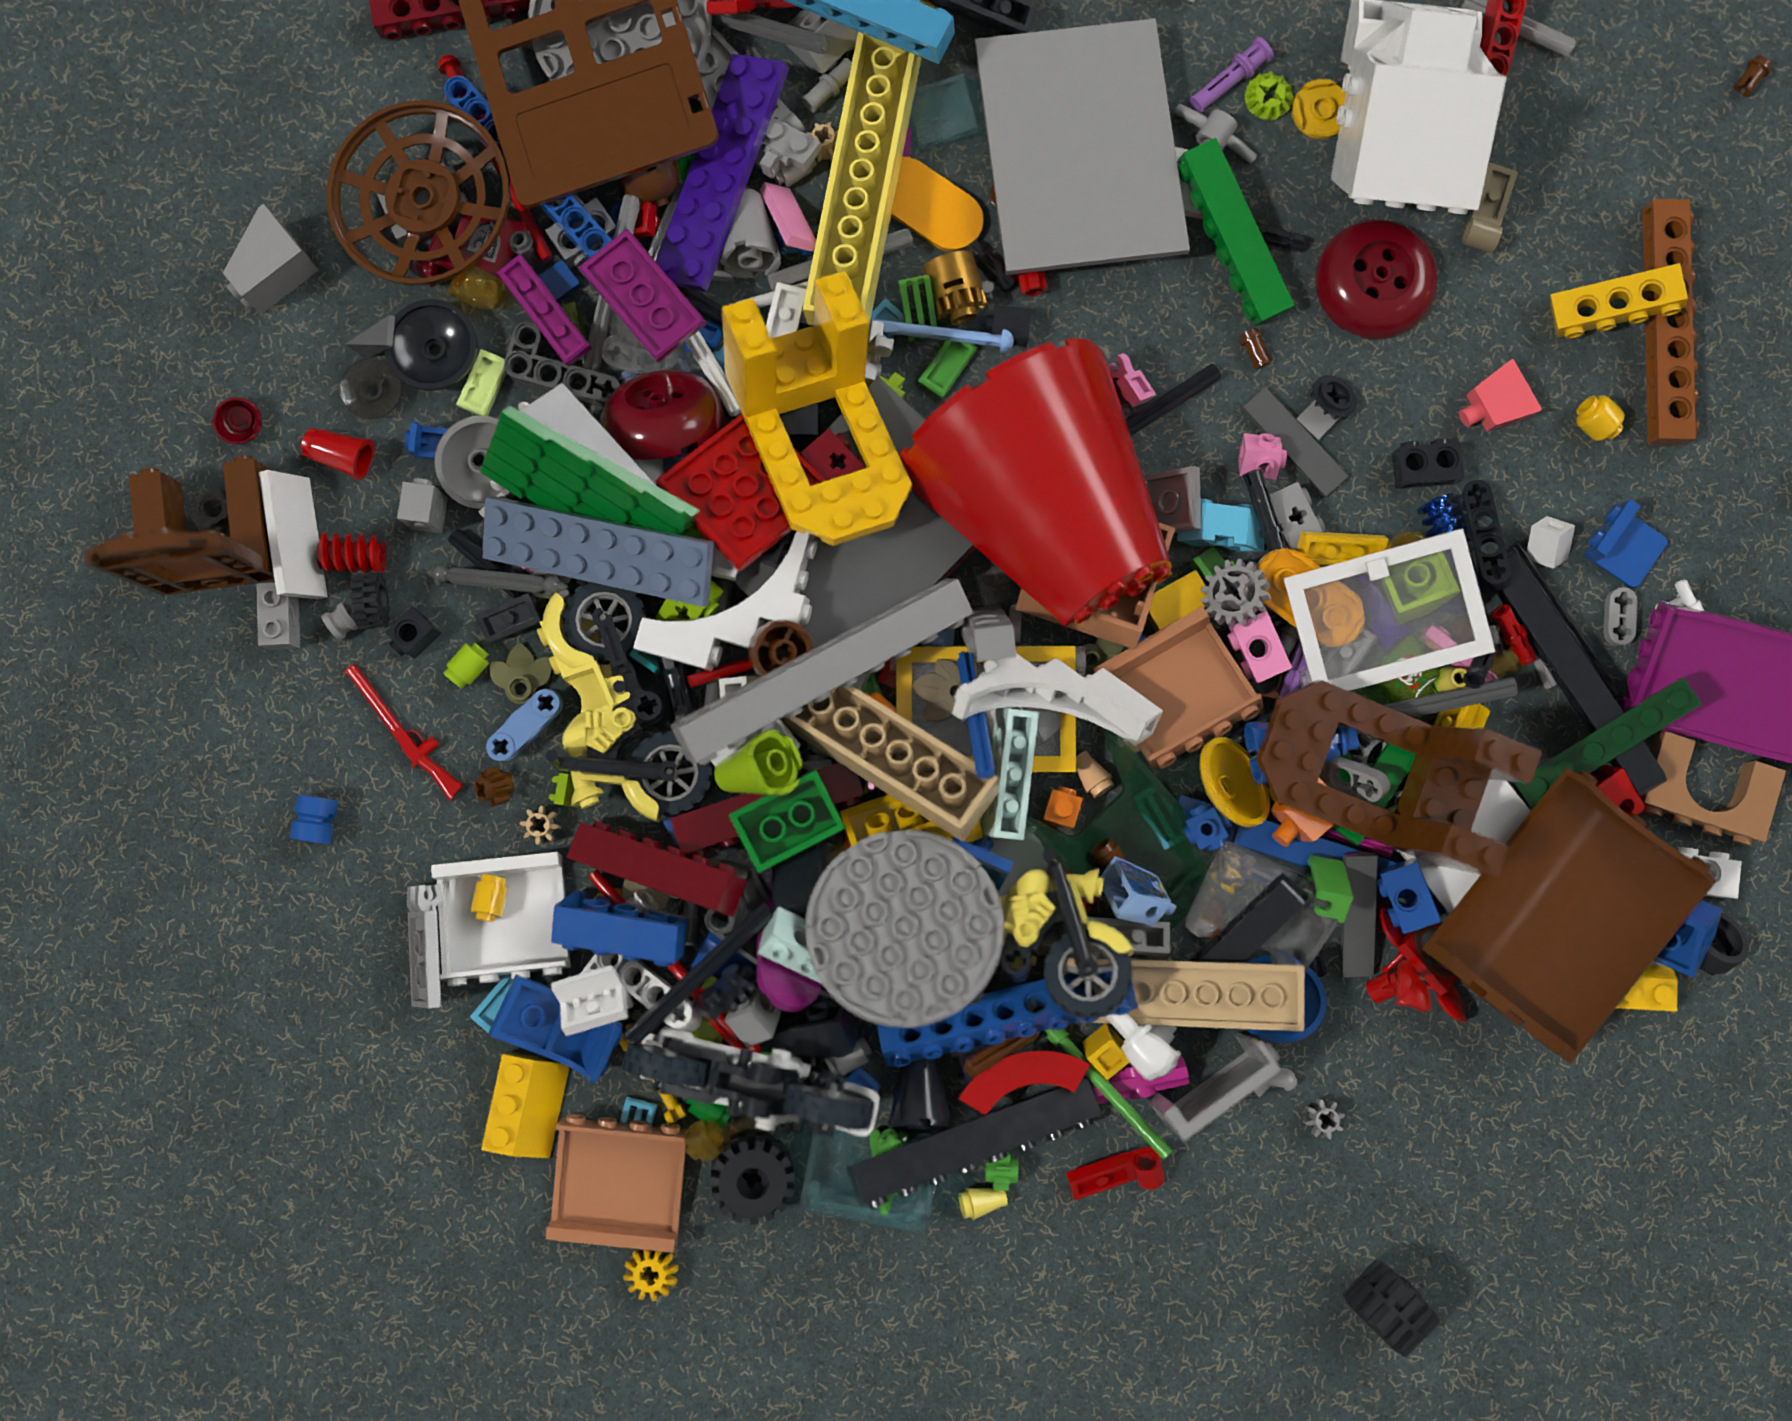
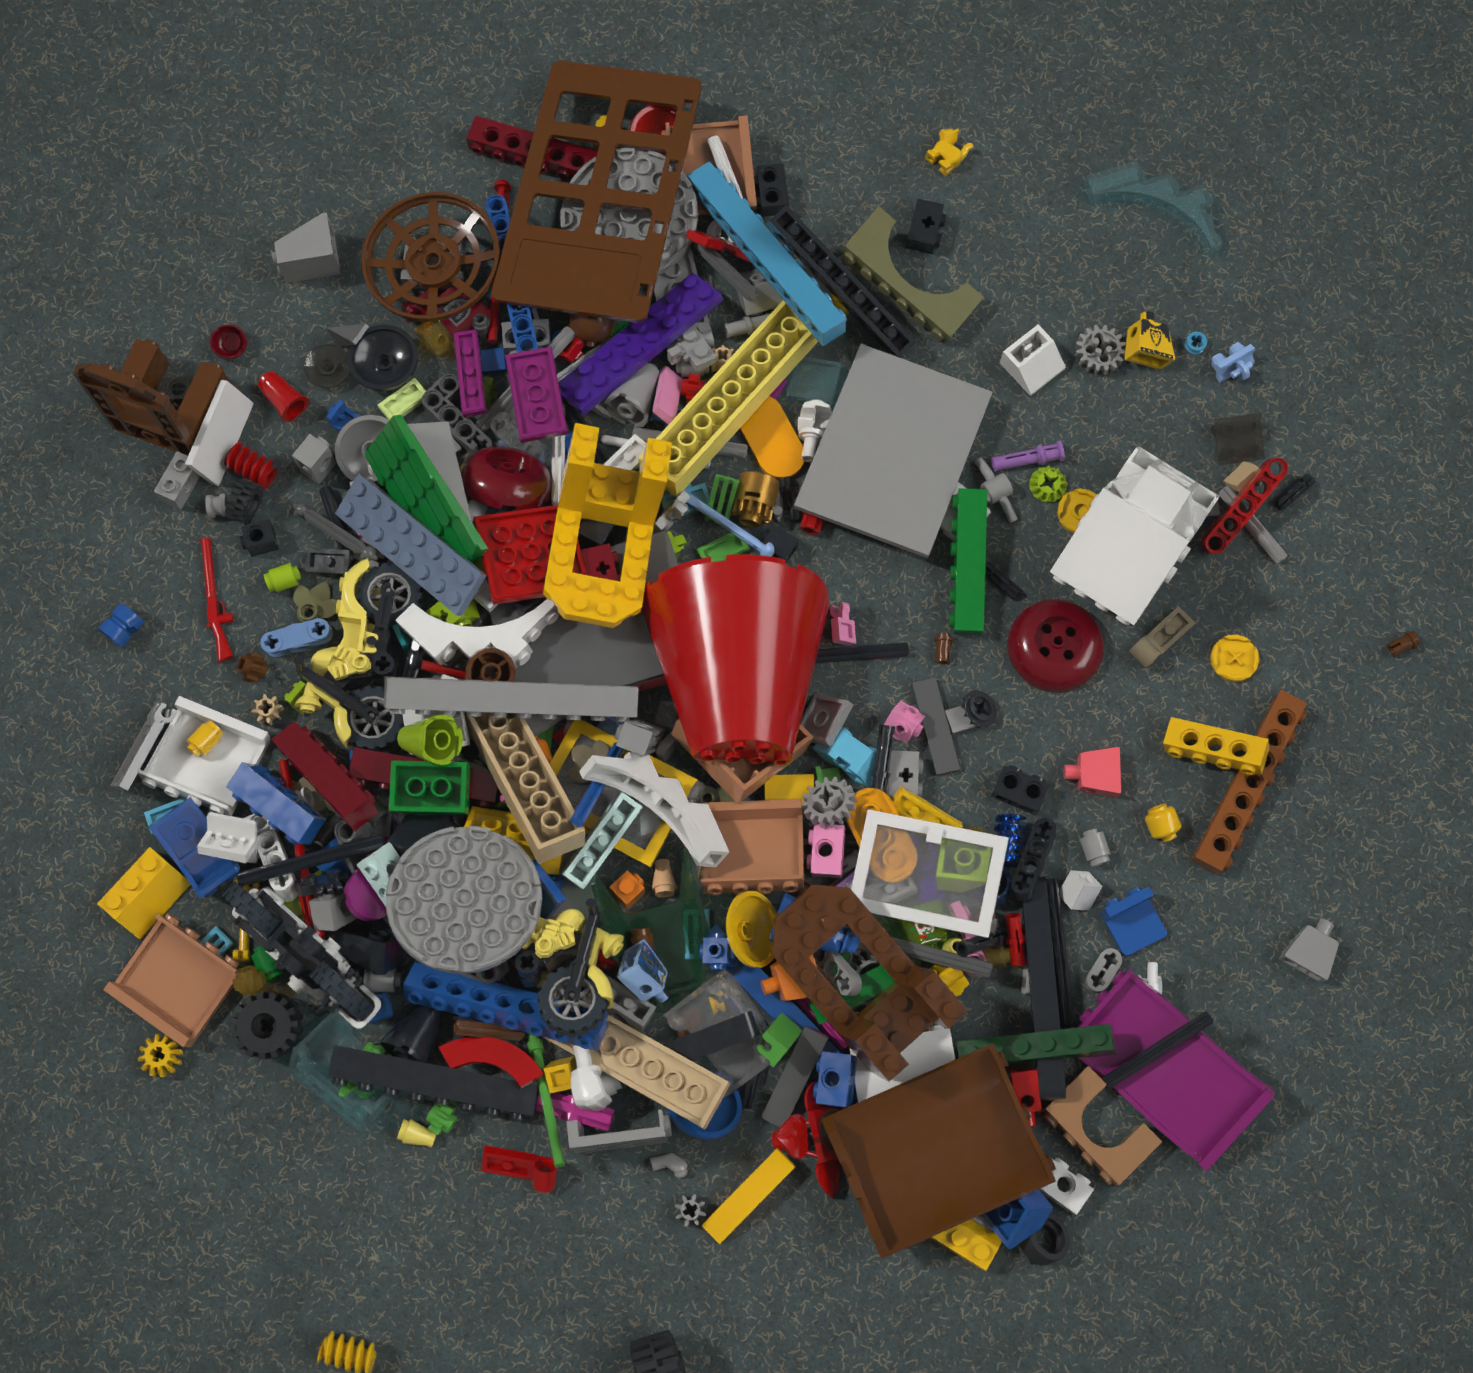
camera: 30 degrees right, 10 degrees down
none -> red gear [680,373,706,403]
none -> yellow slope [701,1148,796,1244]
none -> white piece [798,400,832,462]
none -> light grey brick [1080,829,1111,867]
none -> black axle [1102,1011,1214,1088]
none -> yellow tile [1210,635,1260,682]

